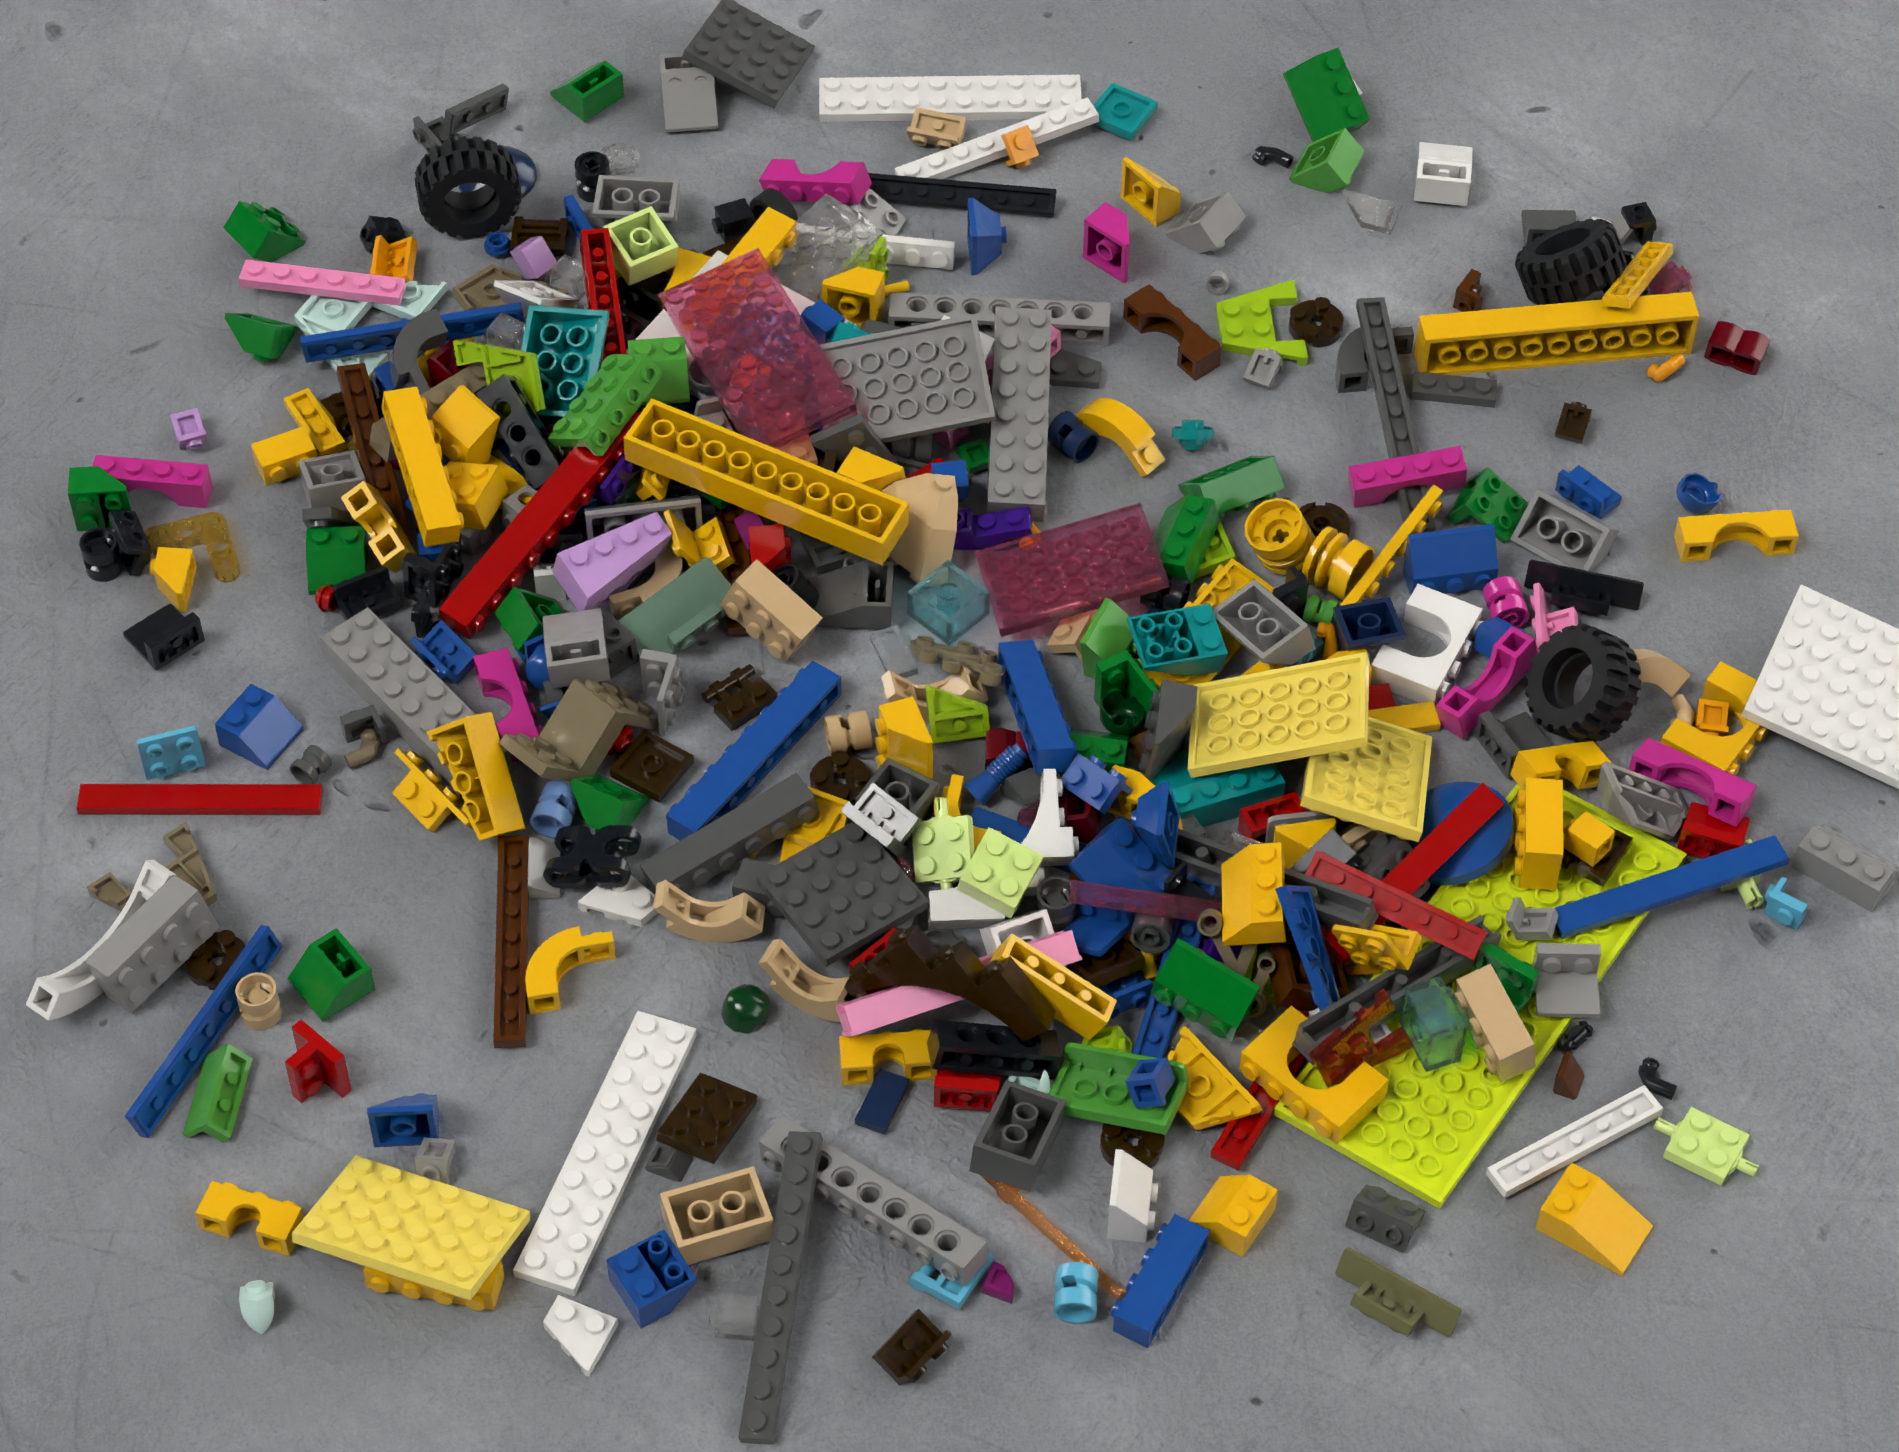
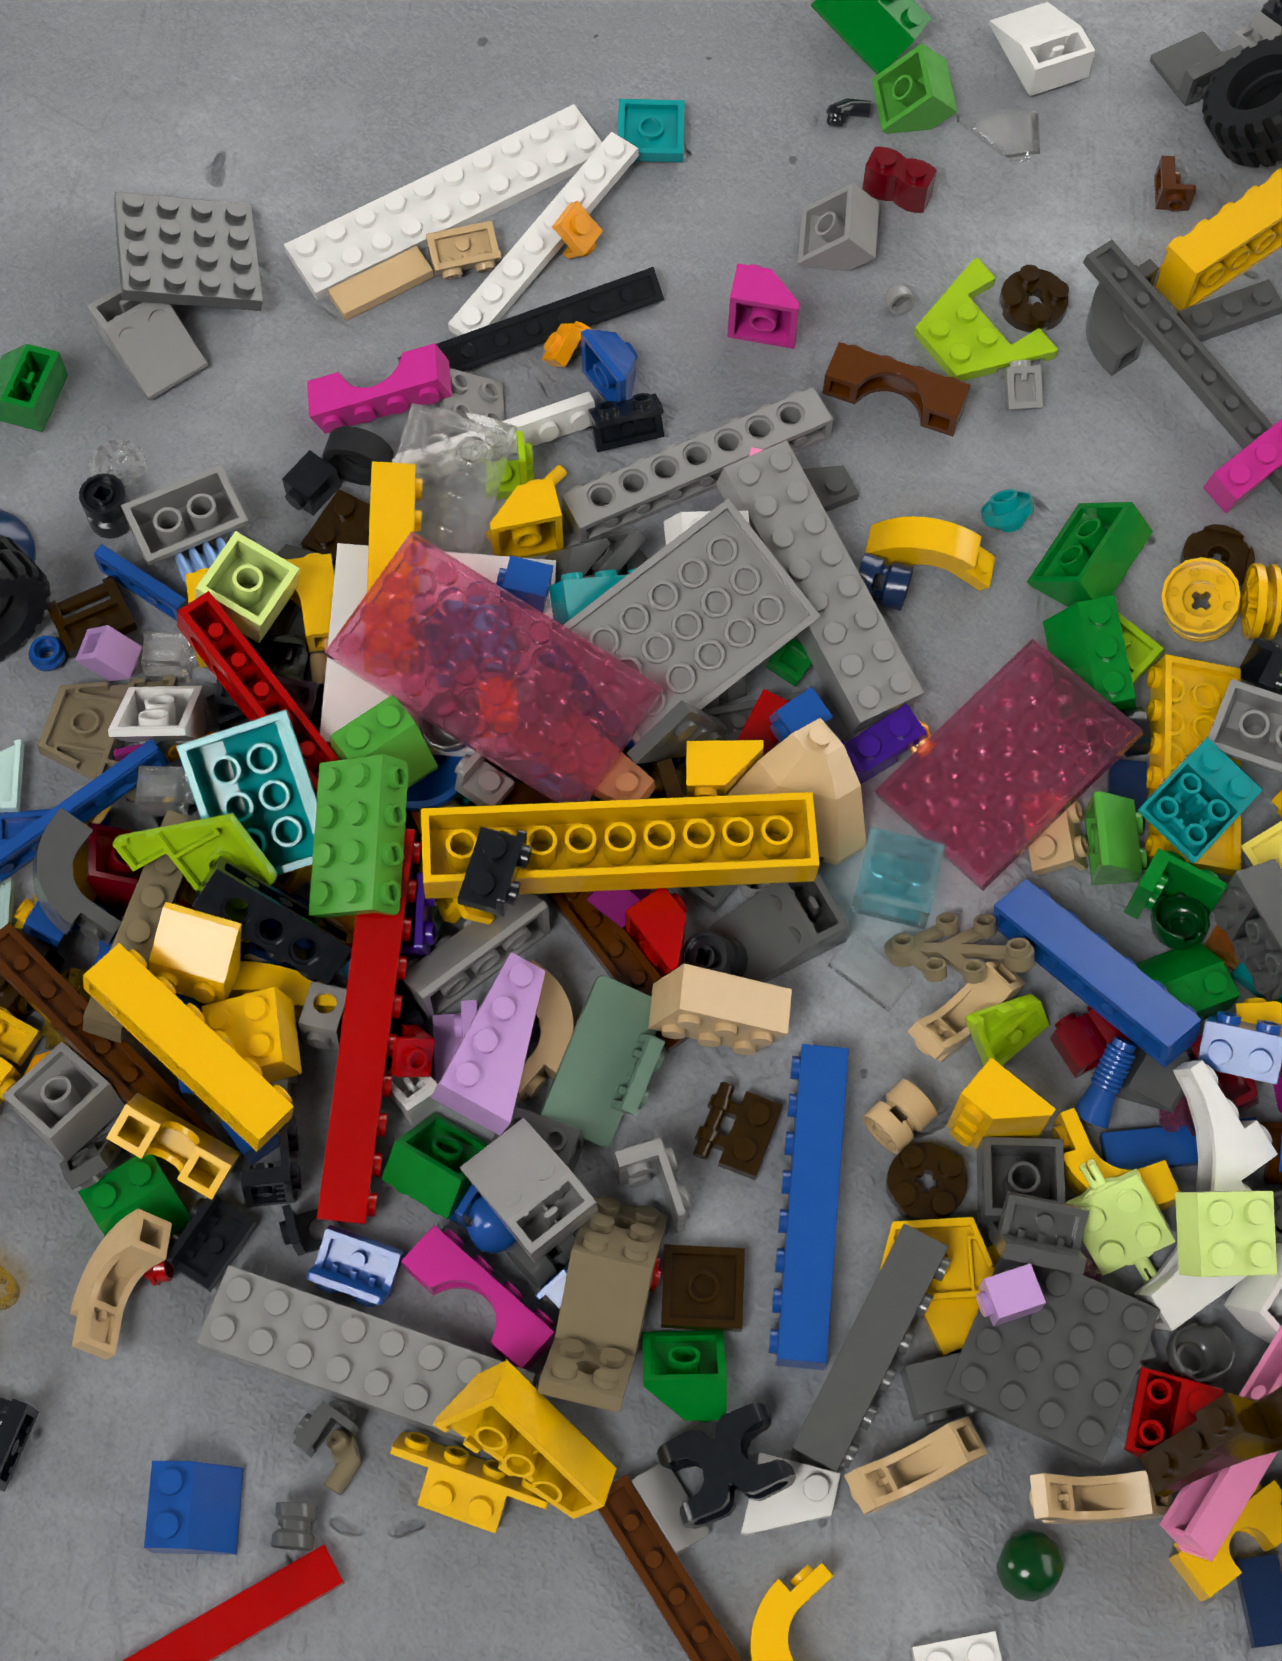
camera: 30 degrees left, 15 degrees up
medium azure bracket [137,726,206,780] -> none
medium blue wheel [530,781,579,839] -> none
yellow bracket [663,509,736,572] -> none
yellow slope [1120,157,1181,227] -> none
none -> tan arch [70,1209,172,1360]
none -> tan tile [328,246,434,321]
none -> red bracket [391,1025,435,1077]
none -> black bracket [457,827,532,917]
none -> light orange bracket [541,321,591,367]
none -> black bracket [588,393,664,452]
none -> dark red brick [862,146,937,213]
none -> lavender brick [976,1263,1046,1327]

